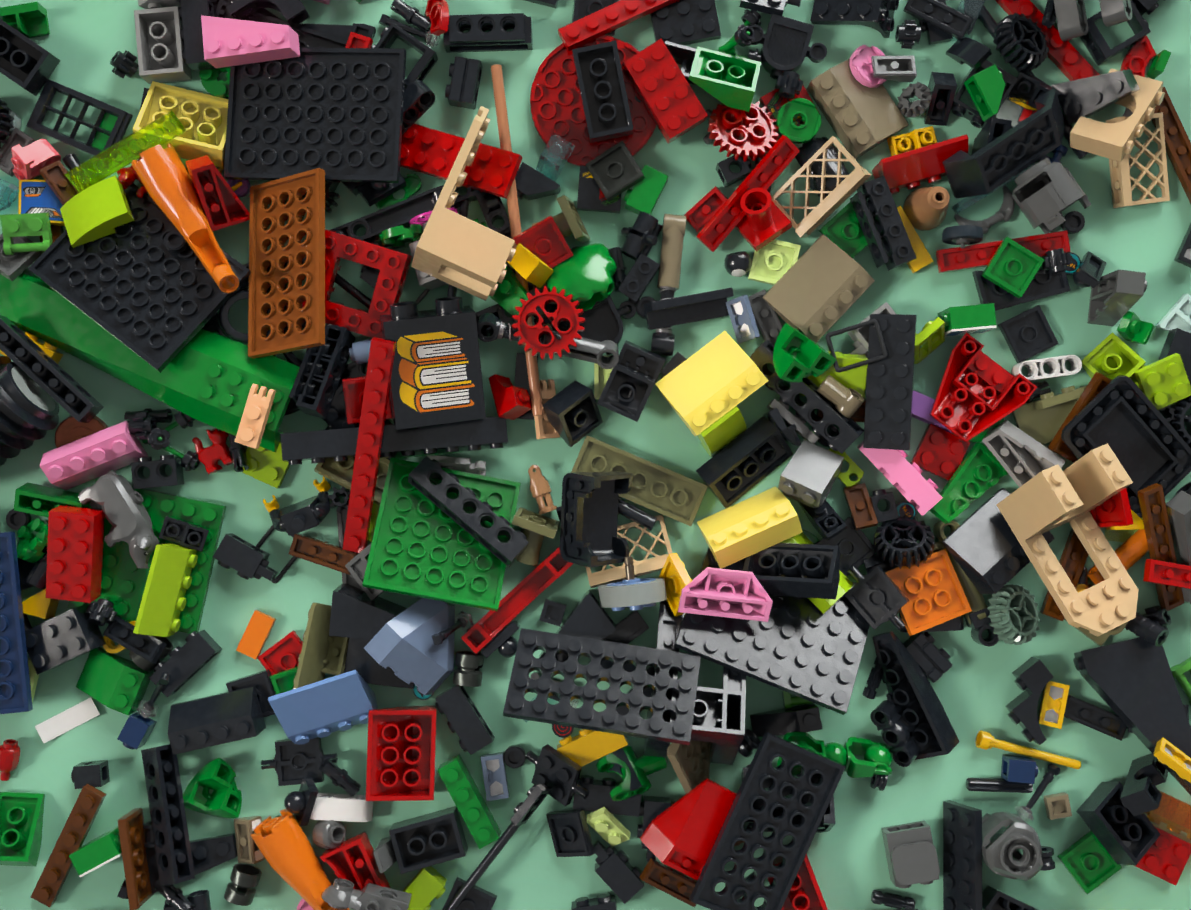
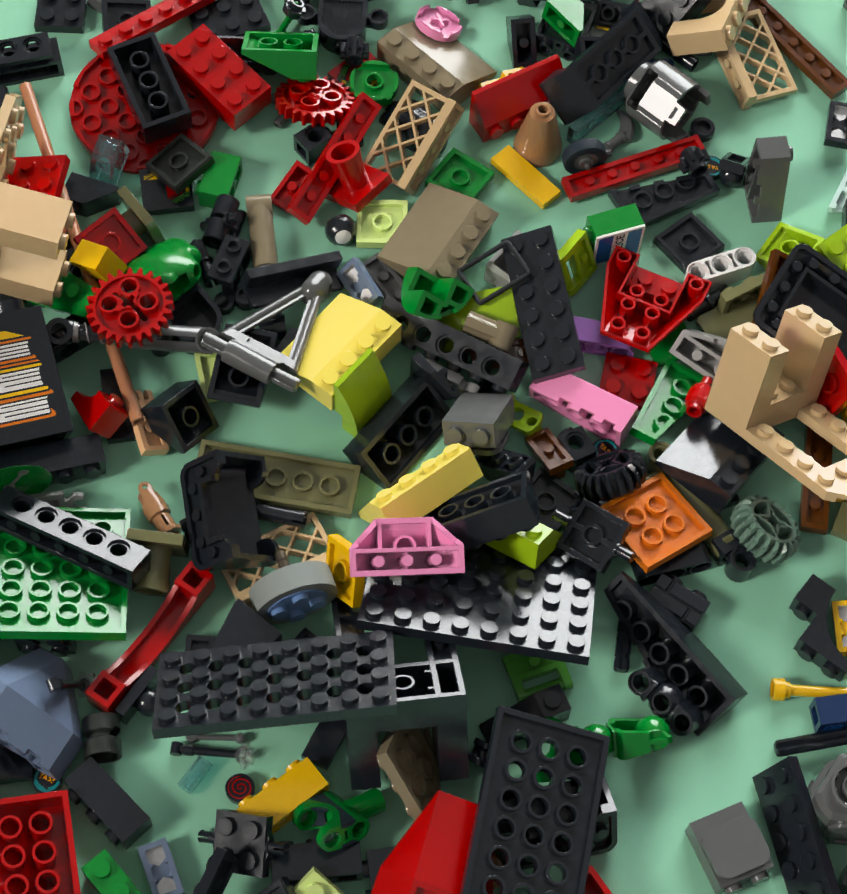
camera: 20 degrees left, 25 degrees down
black tile [504,745,526,768] -> none
black brick [850,176,916,271] -> none
black bush [870,775,888,791] -> none
dark grey slope [871,55,917,83] -> none
dark grey gear [897,82,931,118] -> none
green plate [982,237,1044,298] -> none
green bracket [1117,311,1154,345] -> none
none -> dark grey piece [200,270,333,393]
none -> red plant [685,376,713,418]

